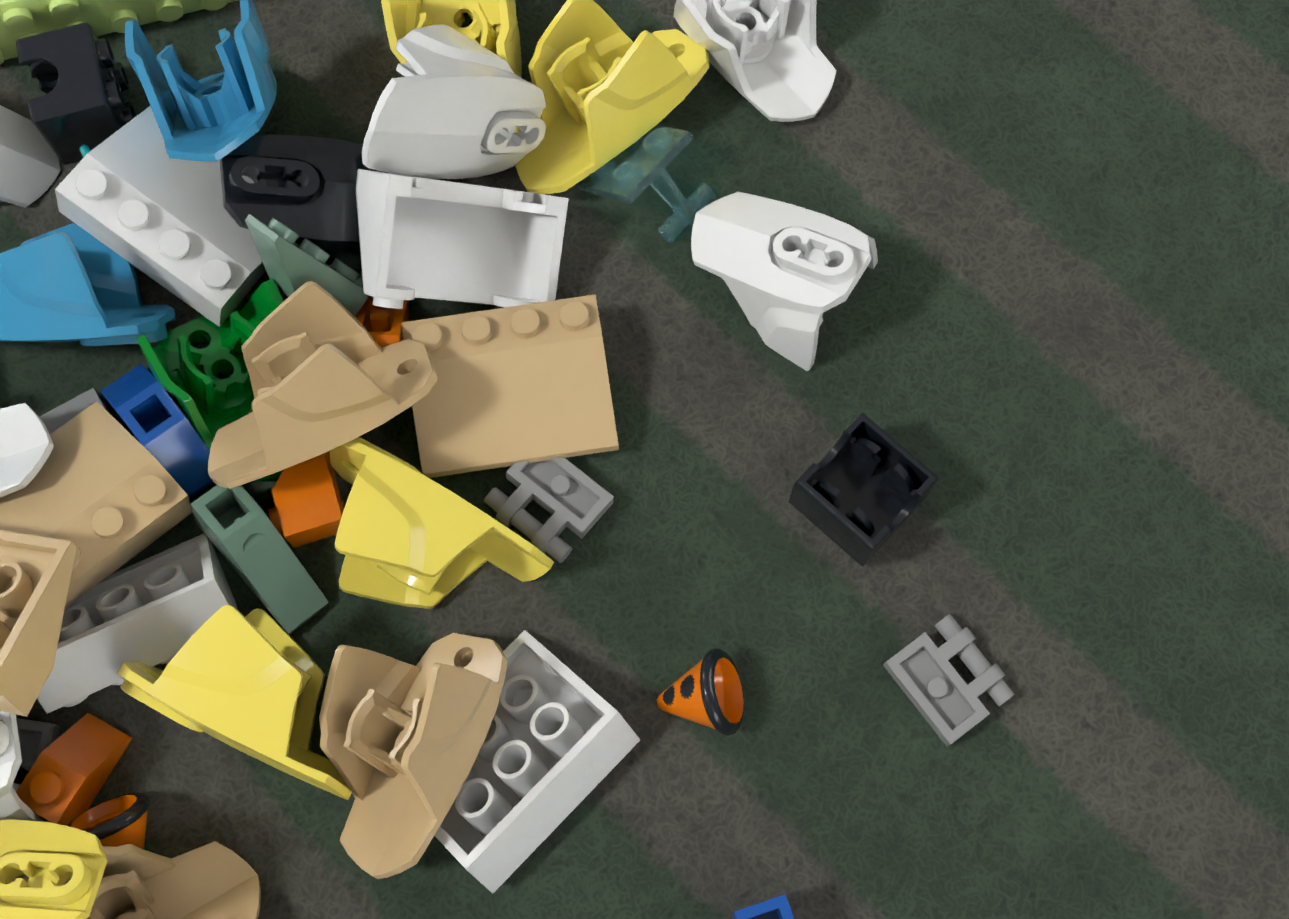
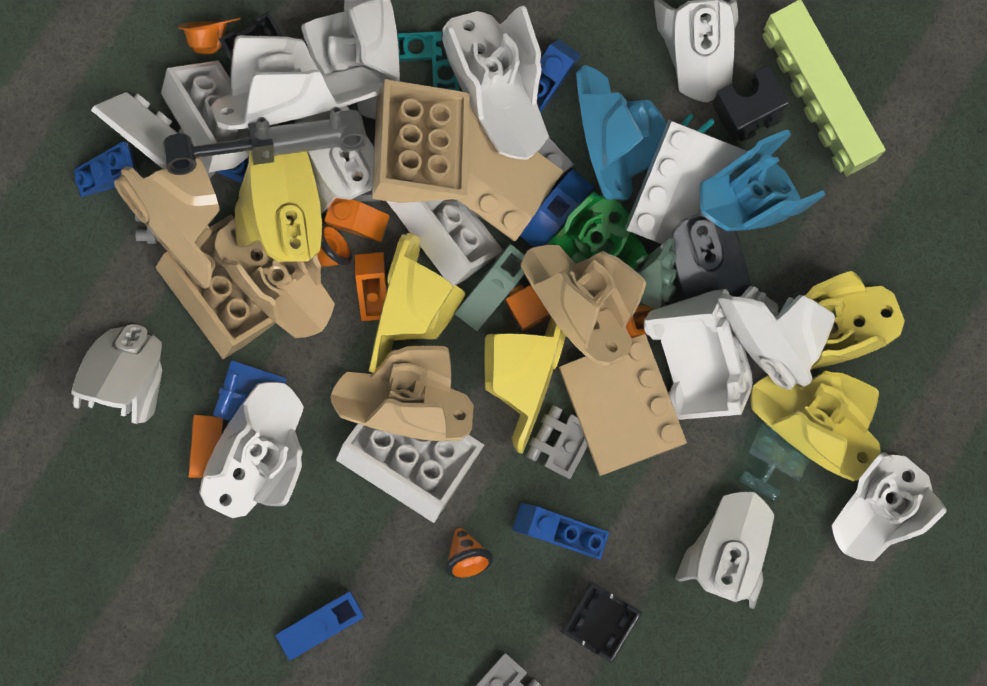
camera: 80 degrees right, 10 degrees up
none -> orange slope [355,252,387,321]
none -> blue slope [512,503,609,560]

